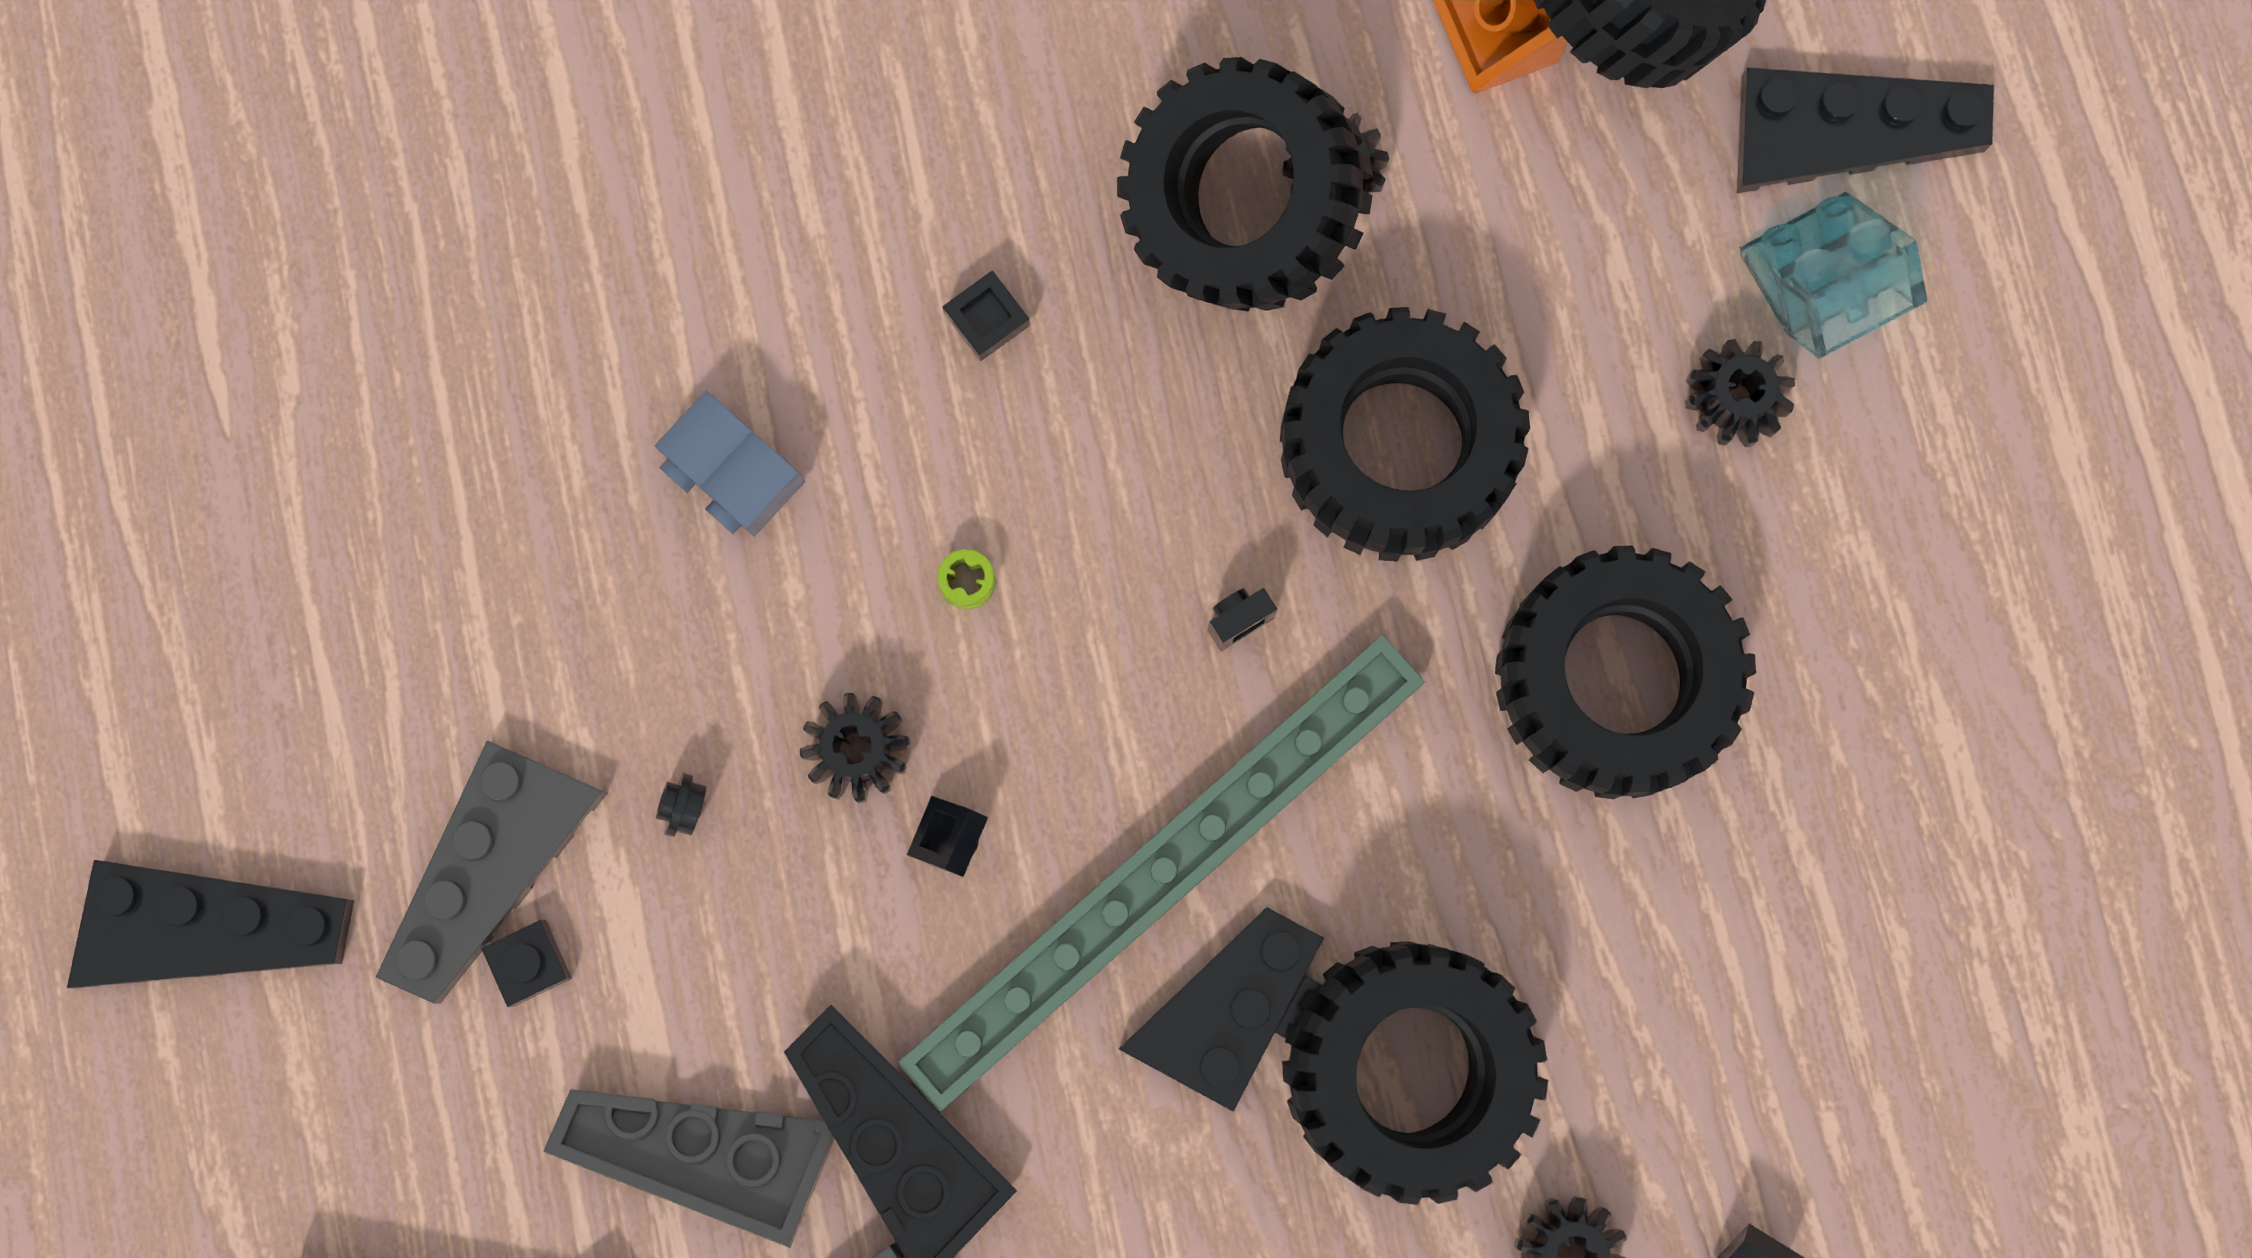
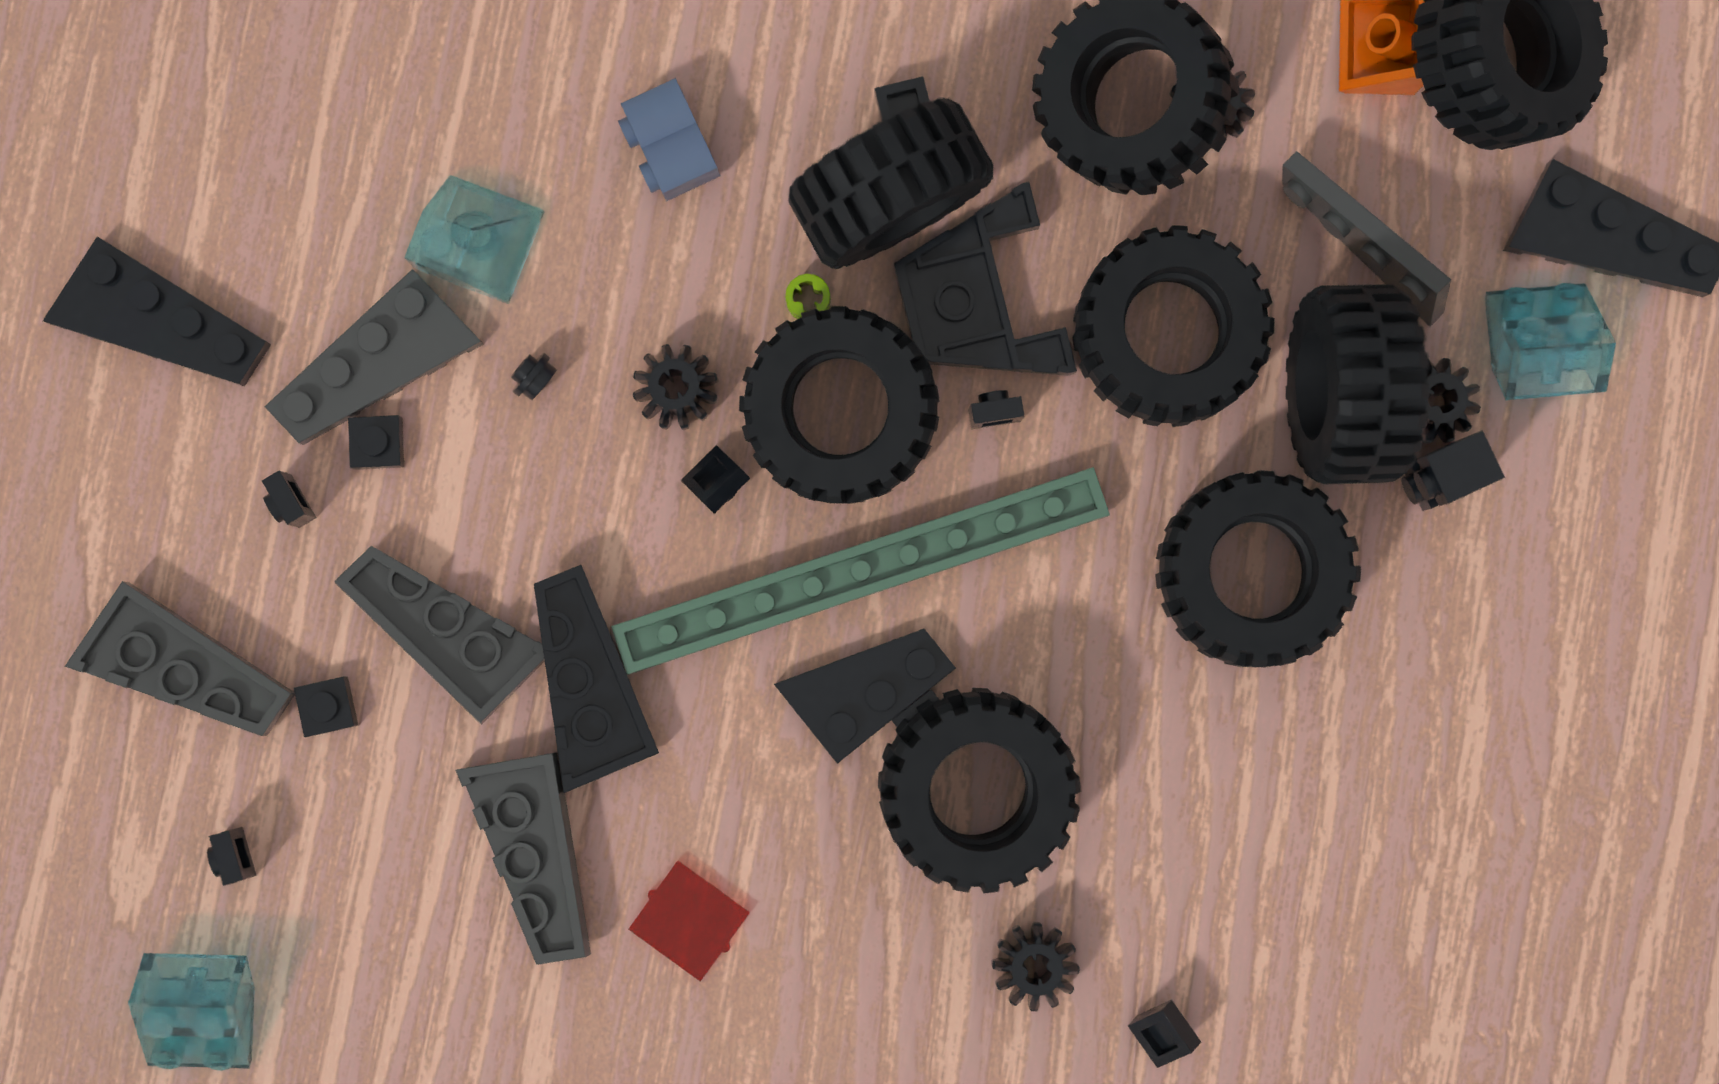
camera: 20 degrees right, 5 degrees up
none -> black plate [262,470,317,528]
none -> clear light blue slope [404,175,544,304]
none -> black tyre [739,306,940,504]
none -> black tyre [788,98,993,269]
none -> black wing [894,182,1077,376]
none -> dark grey wing [1282,151,1451,327]
none -> black tyre [1285,285,1430,484]
none -> black brick [1401,430,1505,511]

